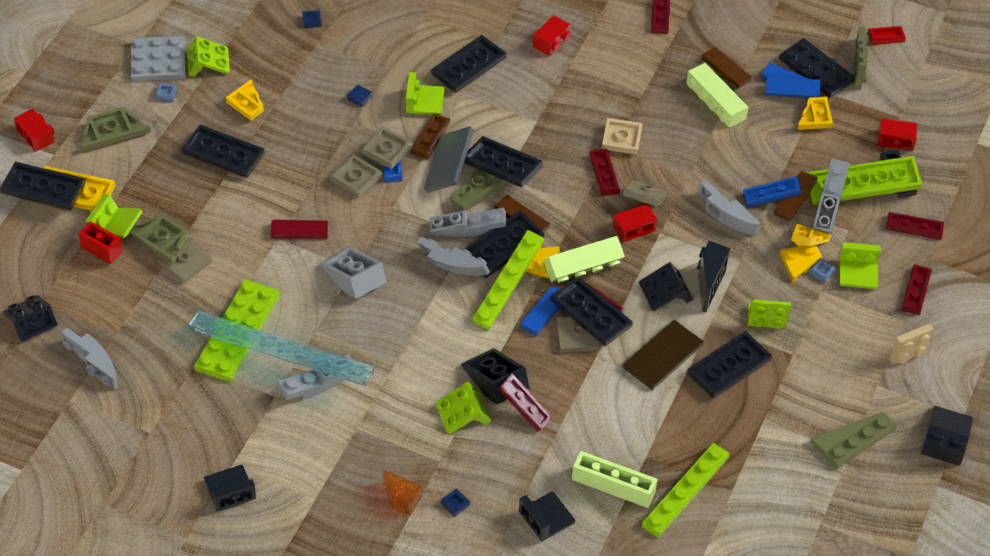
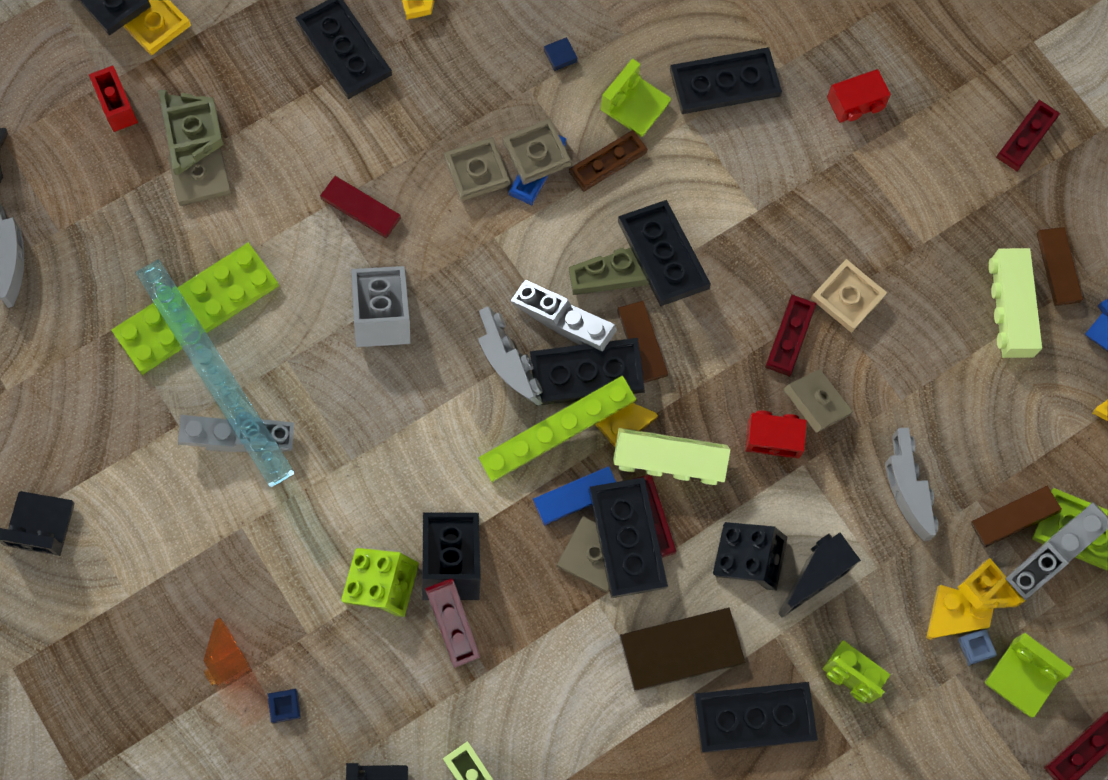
camera: 30 degrees right, 20 degrees up
lime bracket [86,194,142,238] -> none
dark grey tile [424,126,474,193] -> none
blue tile [743,176,801,208] -> none

